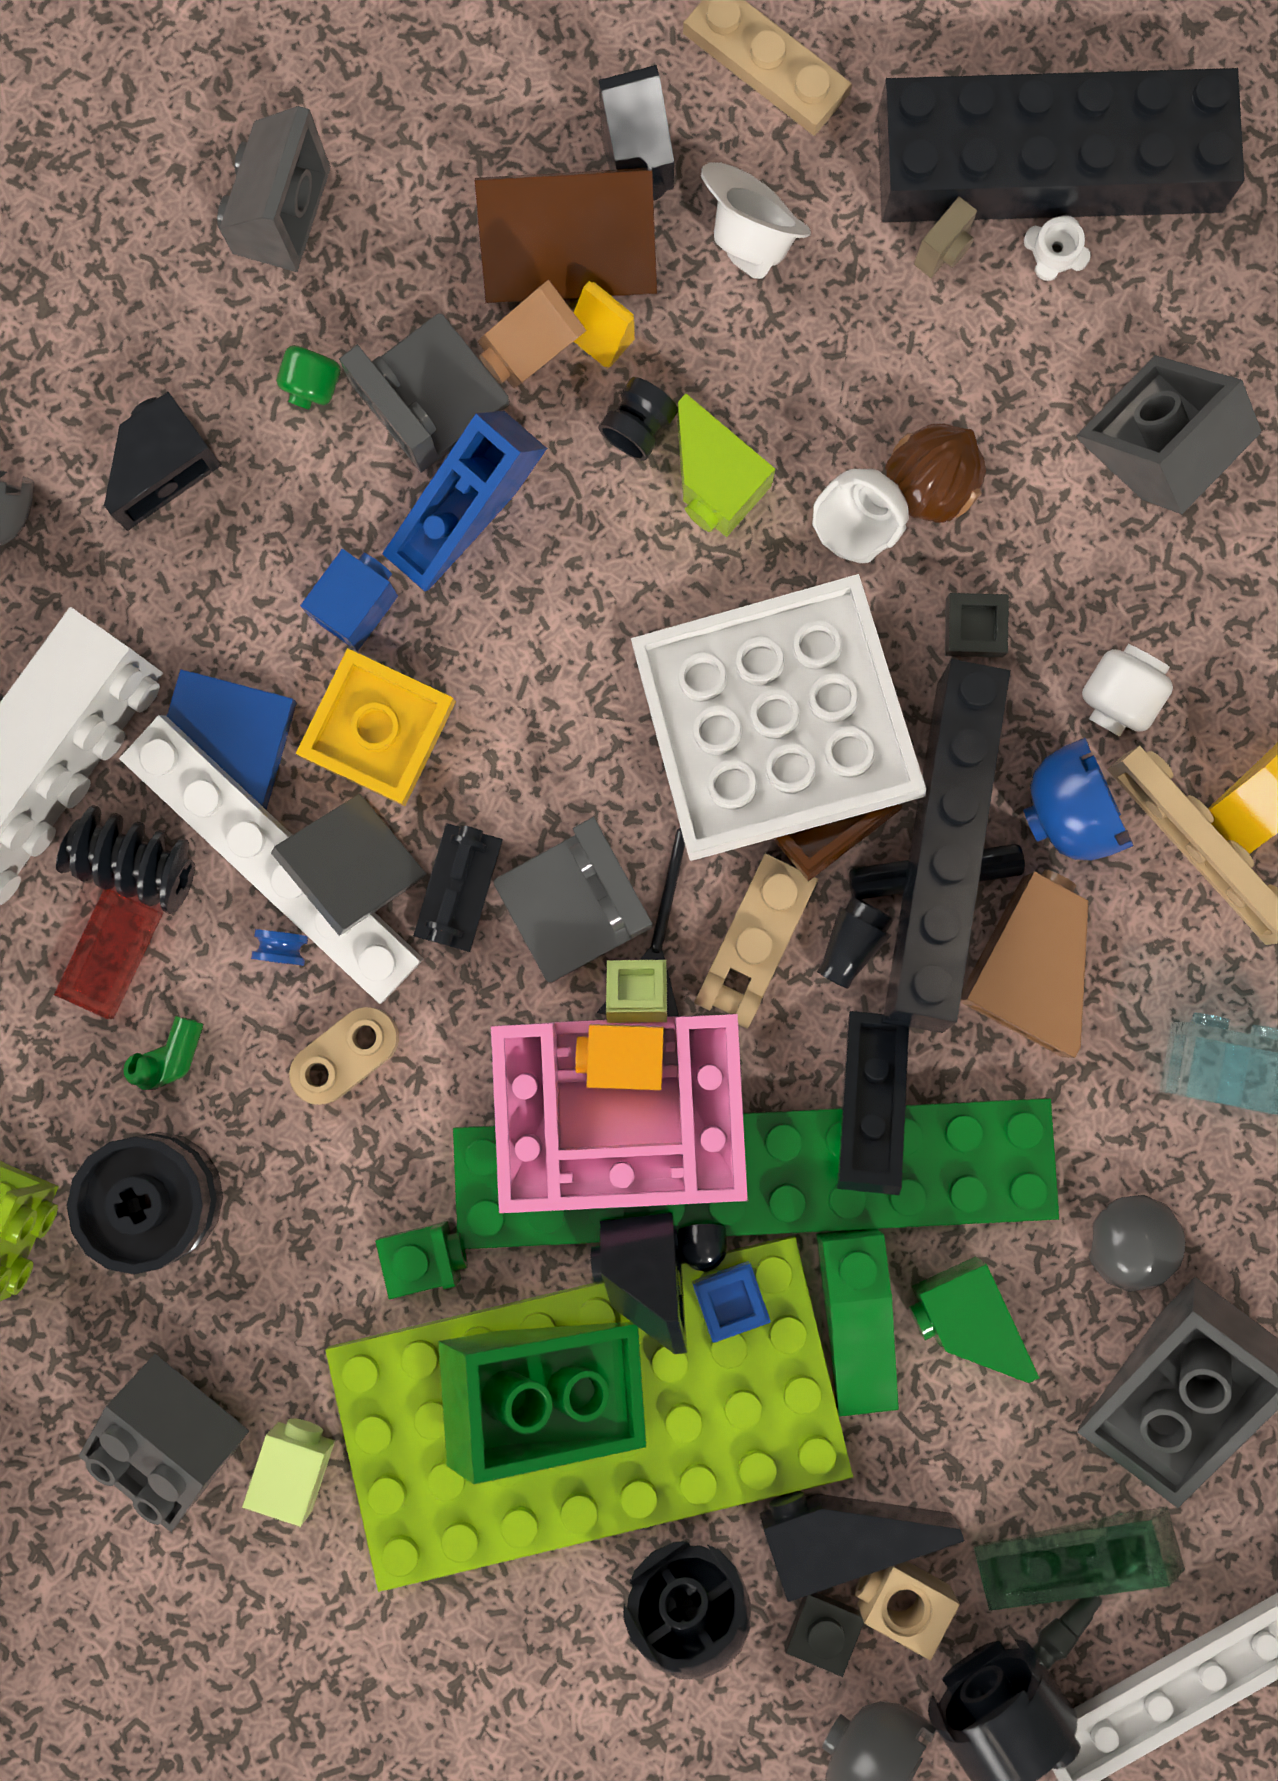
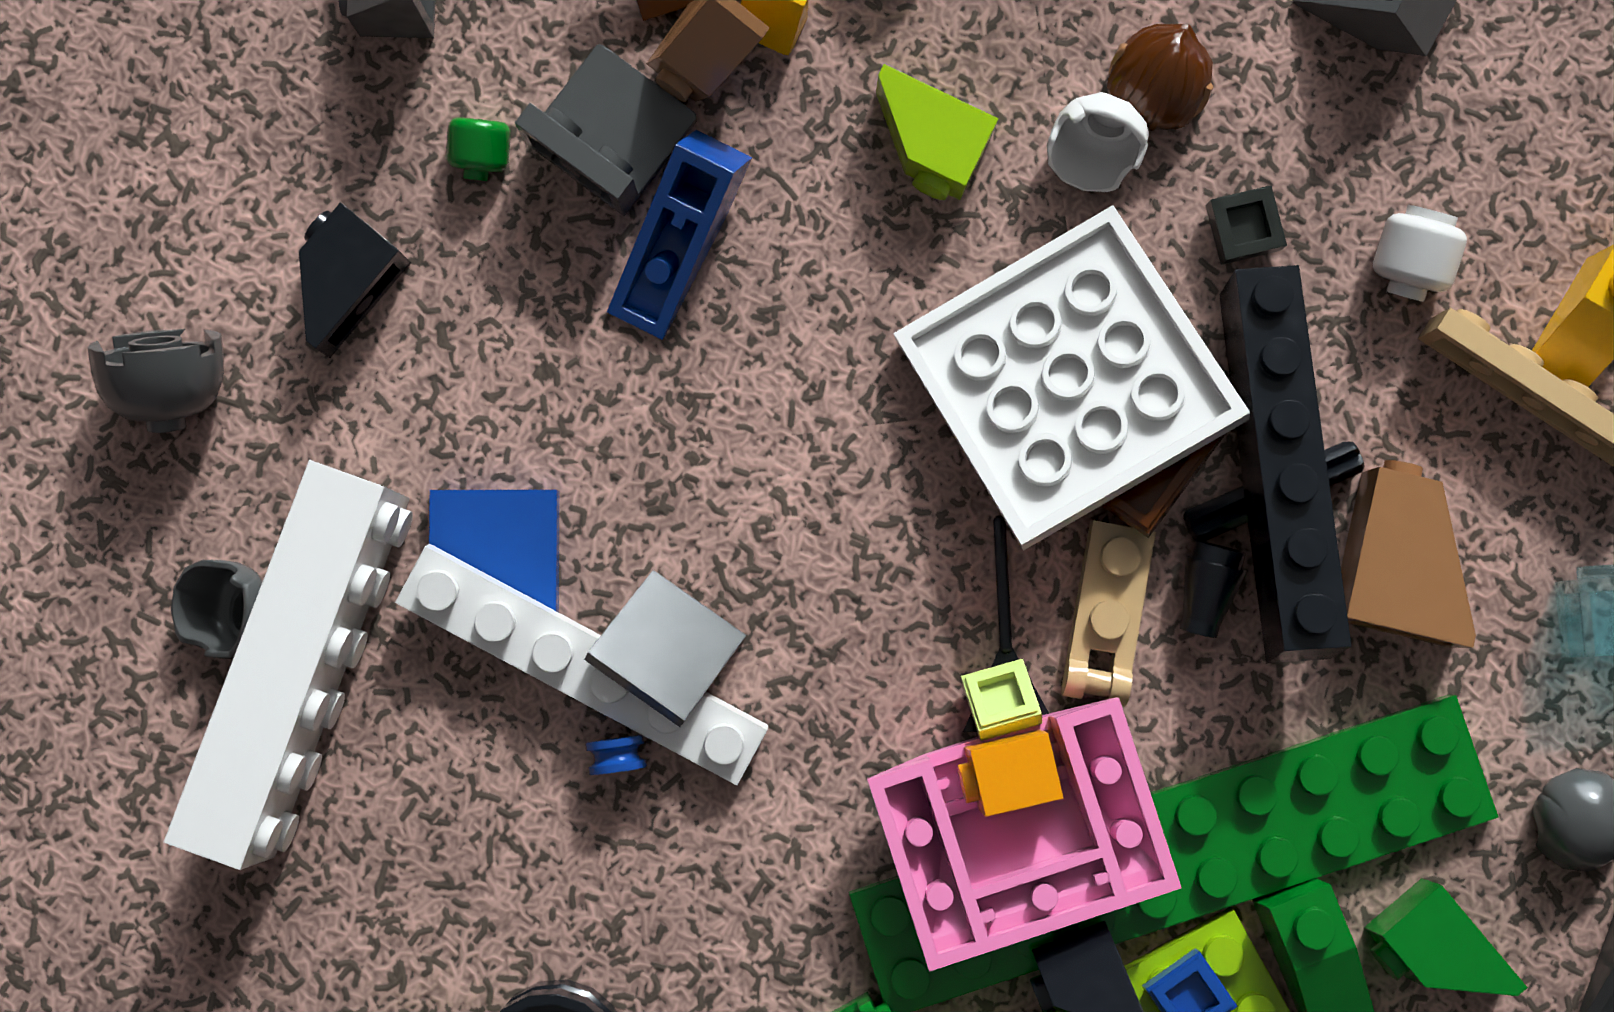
camera: 25 degrees left, 0 degrees up
clear red tile [54,889,164,1019] -> none
black piece [56,805,195,914] -> none
green arm [123,1016,204,1090] -> none
tan plate [289,1007,399,1105] -> none
yellow plate [295,648,456,807] -> none
blue brick [300,549,398,652] -> none
black hinge [413,823,503,952] -> none
dark grey bracket [494,817,653,983] -> none
black wheel [598,377,678,461] -> none
black hinge [678,1224,727,1272] -> none
black plate [837,1011,909,1195] -> none
blue cylinder [1023,737,1134,860] -> none

